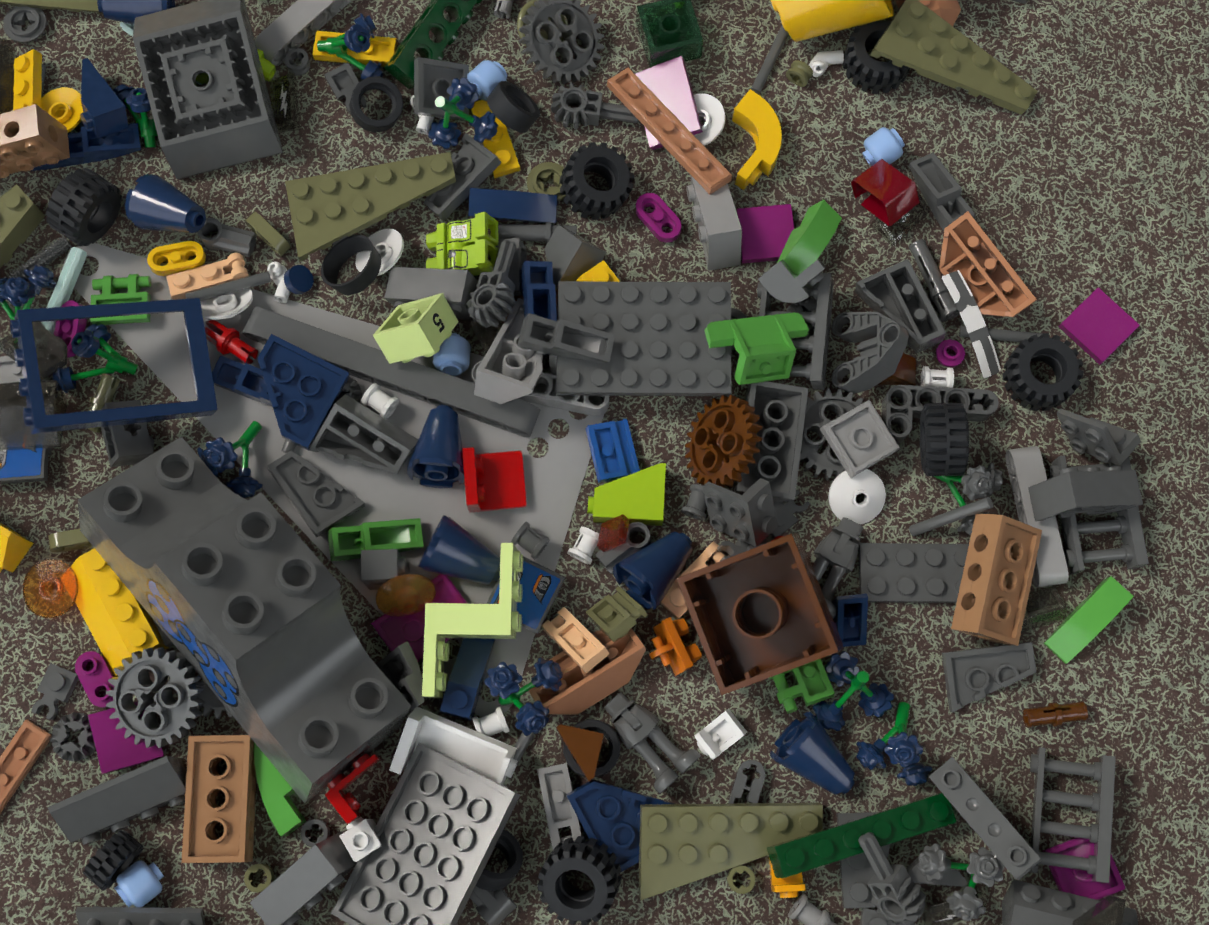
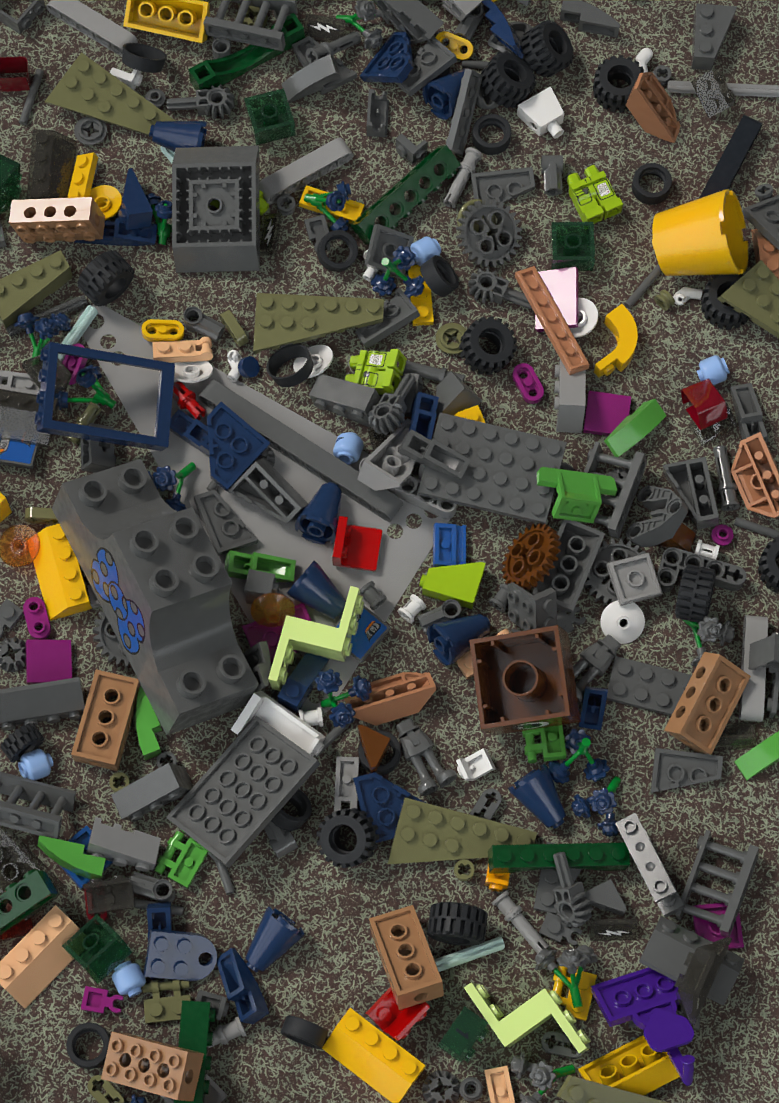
camera: 15 degrees right, 5 degrees down
bright green plate [90,274,152,325] -> none
dark grey gear [106,647,205,748] -> none
dark blue cone [125,174,206,233] -> none
dark grey bar [185,271,272,301] -> none
red bracket [324,753,381,824] -> none
white bracket [339,817,381,862] -> none
white bush [361,383,399,419] -> none
yellowish green brick [373,293,459,364] -> none
dark blue slope [468,188,558,224] -> none
light nougat plate [542,607,609,673] -> none
olive plate [585,586,647,642] -> none
clear red tile [597,514,630,552] -> none
orange hips [649,617,702,676] -> none
dark grey brick [758,259,826,303] -> none
dark grey bar [909,497,993,537] -> none
dark grey plant [918,843,1005,921] -> none
sticker [941,270,1001,378] -> none
reddish brown pin [1023,701,1088,728] -> none

